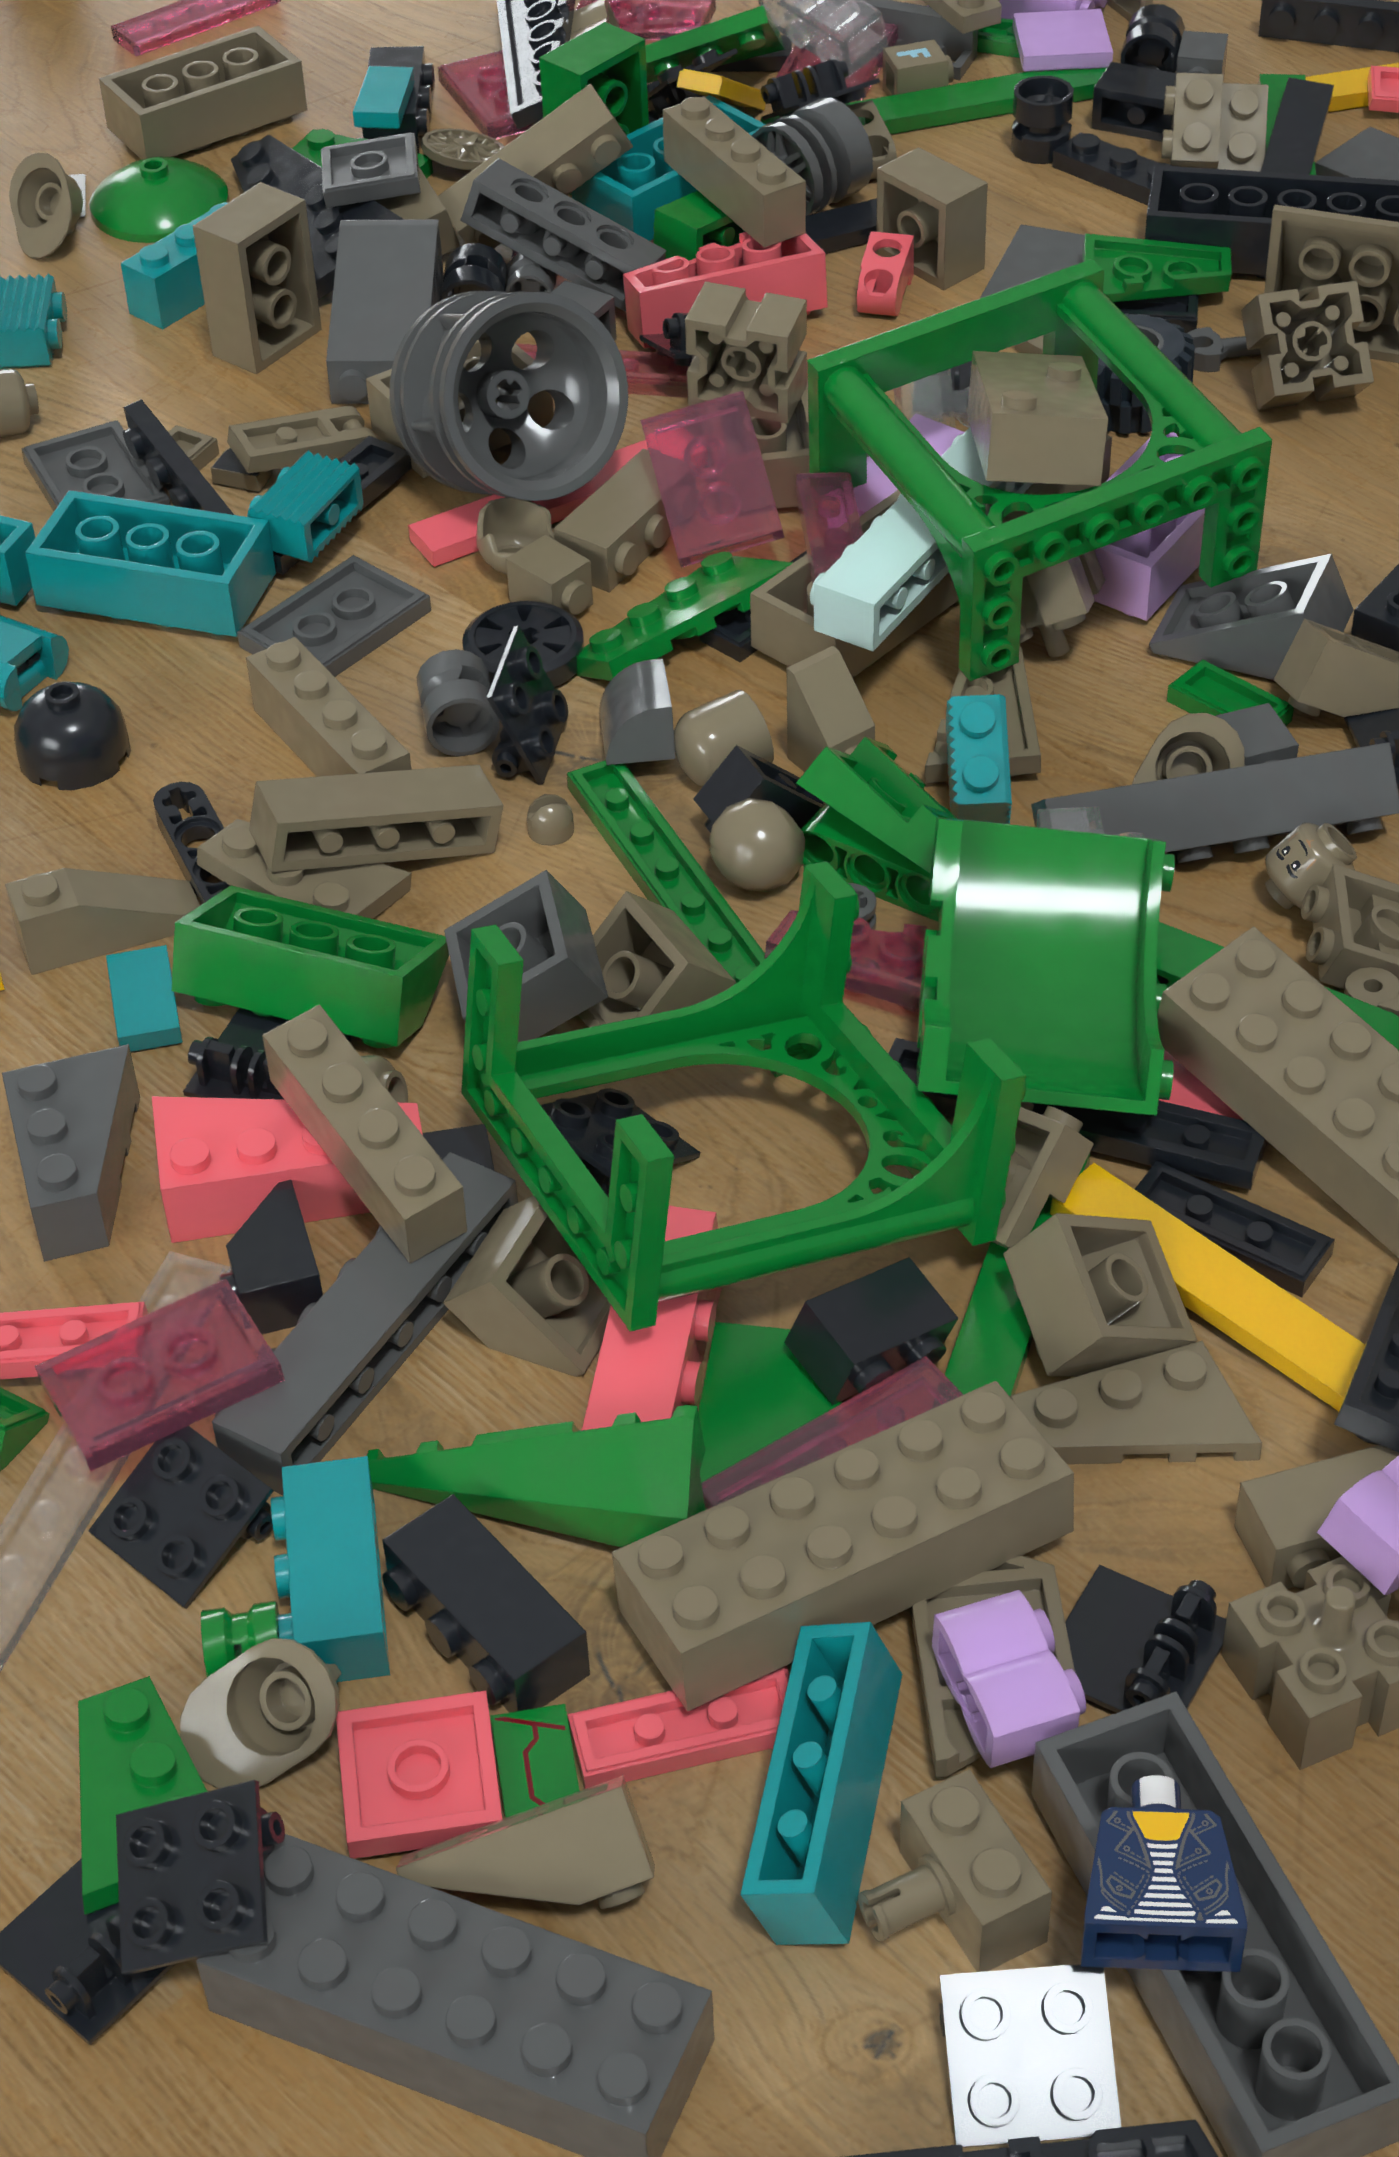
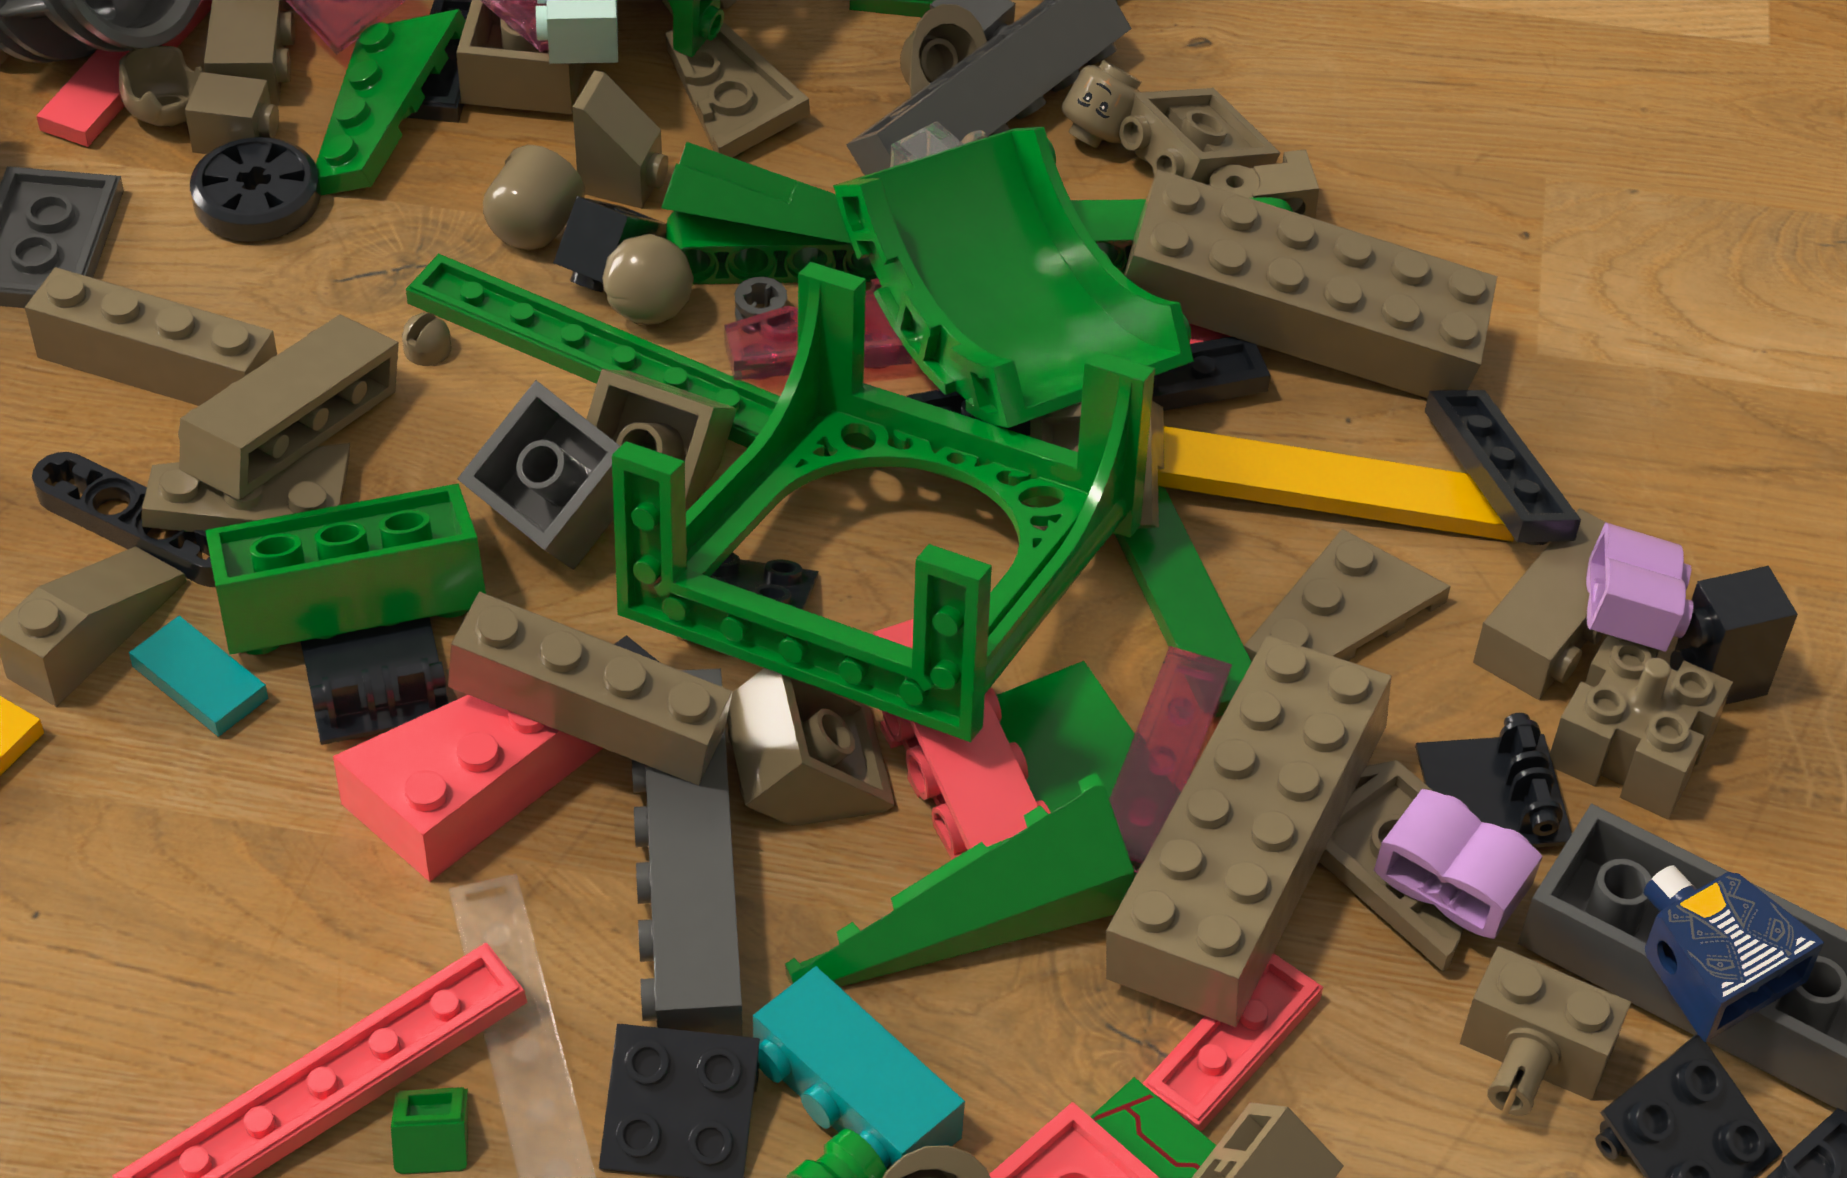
camera: 40 degrees left, 5 degrees up
dark grey wedge [2,1044,140,1262] -> none
clear pink tile [35,1279,285,1472] -> none
black slope [219,1180,323,1338] -> none
black brick [382,1494,590,1713] -> none
dark grey wheel [416,649,500,757] -> none
black hinge [486,626,569,785] -> none
dark grey brick [599,659,675,765] -> none
teal brick [740,1622,903,1945] -> none
black brick [784,1257,958,1405] -> none
teal brick [946,694,1012,824] -> none
dark tan slope [1003,1213,1197,1377] -> none
black tile [1135,1161,1335,1297] -> none

